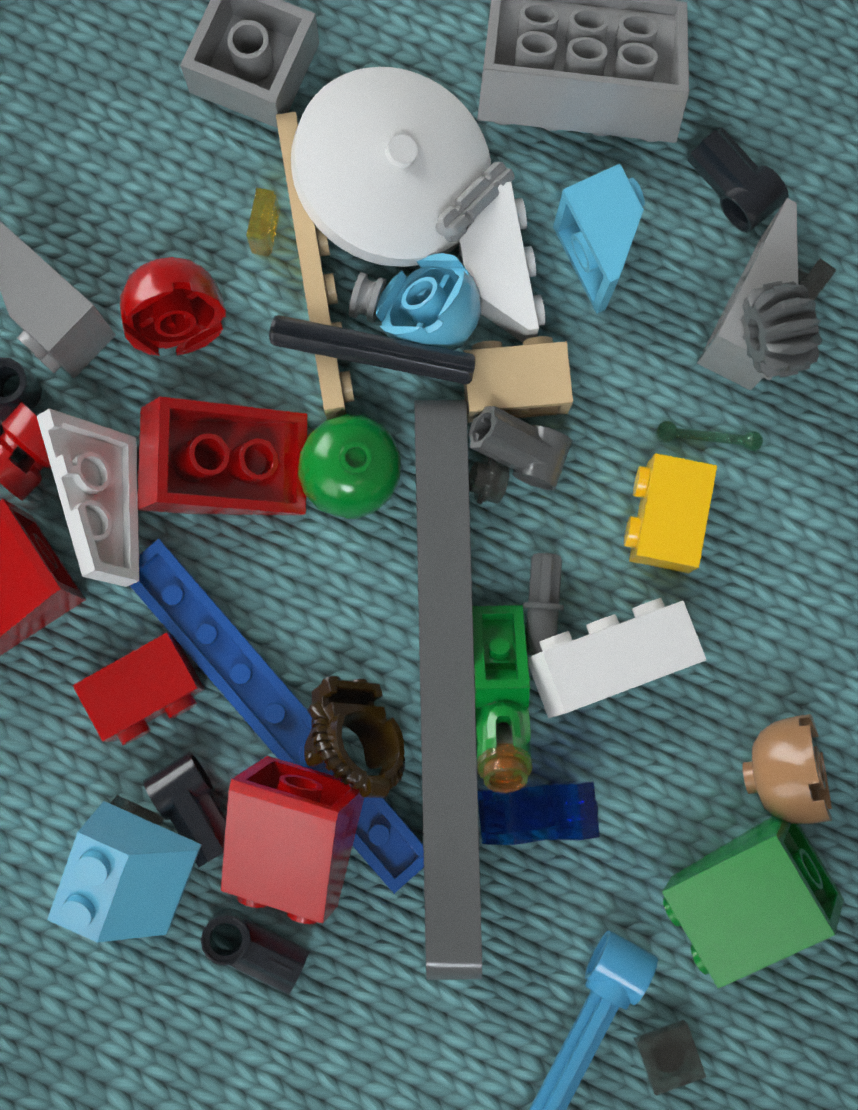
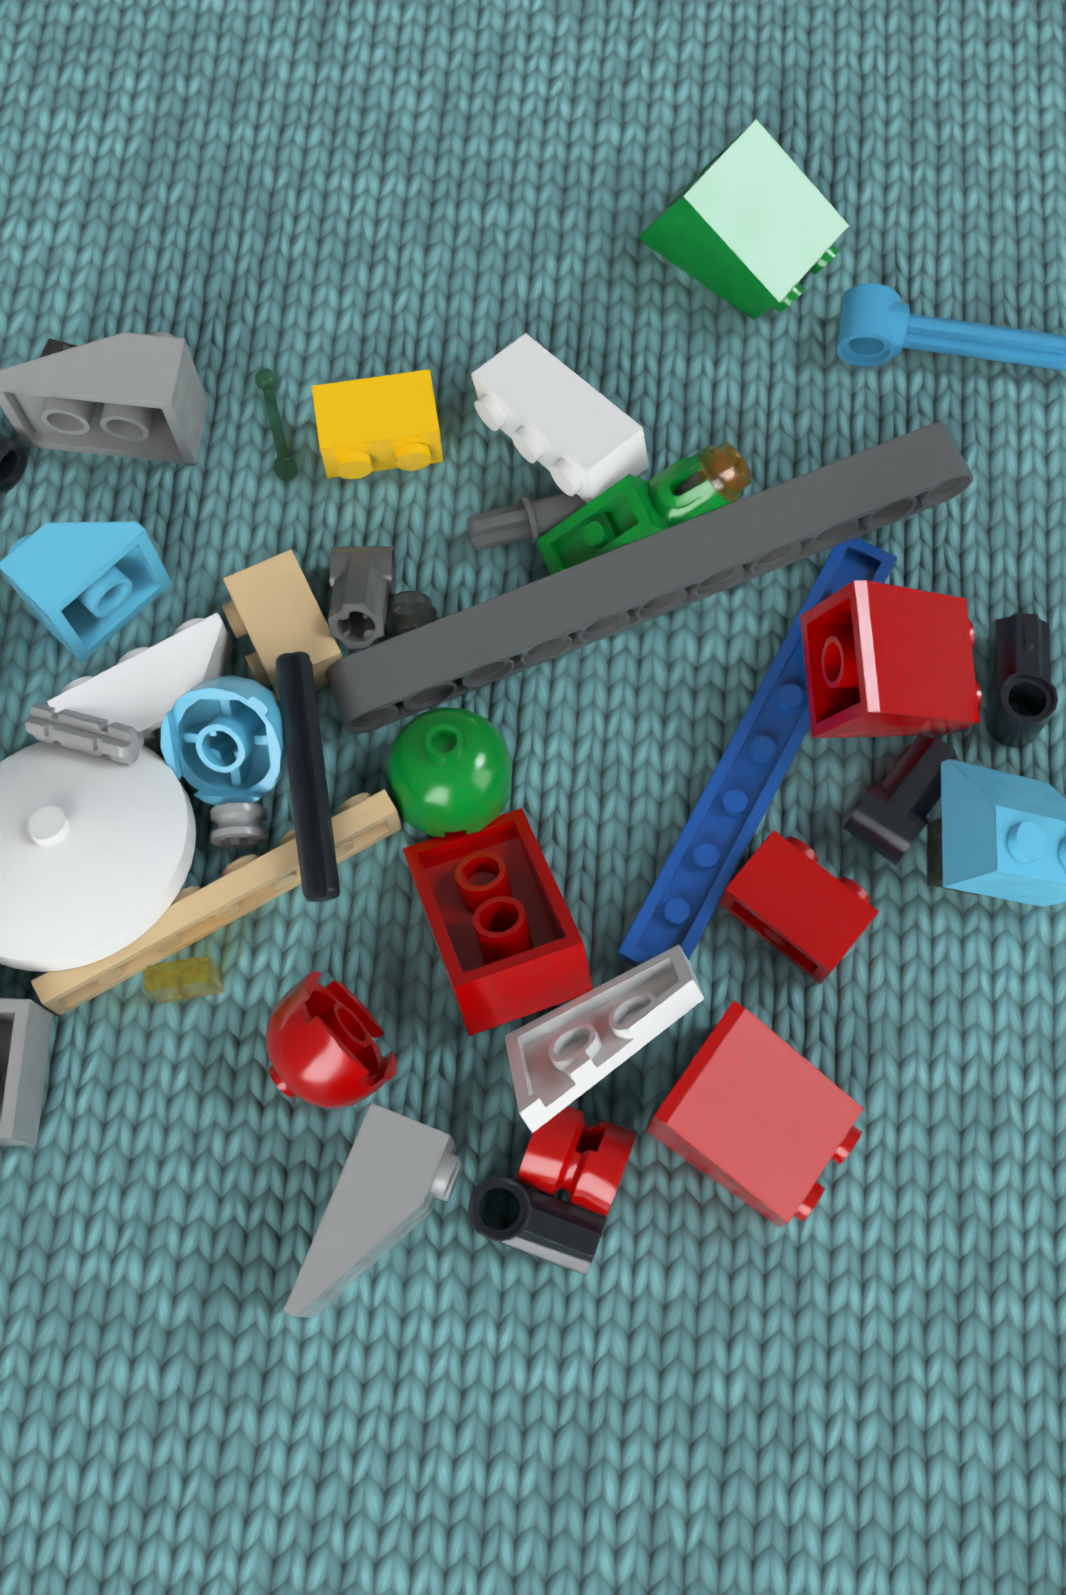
camera: 105 degrees left, 10 degrees down
dark brown piece [304,676,405,798] -> none
clear blue brick [477,781,600,845] -> none
clear smoke plate [634,1020,706,1096] -> none
dark grey gear [740,281,822,378] -> none
medium nougat cylinder [742,714,832,824] -> none

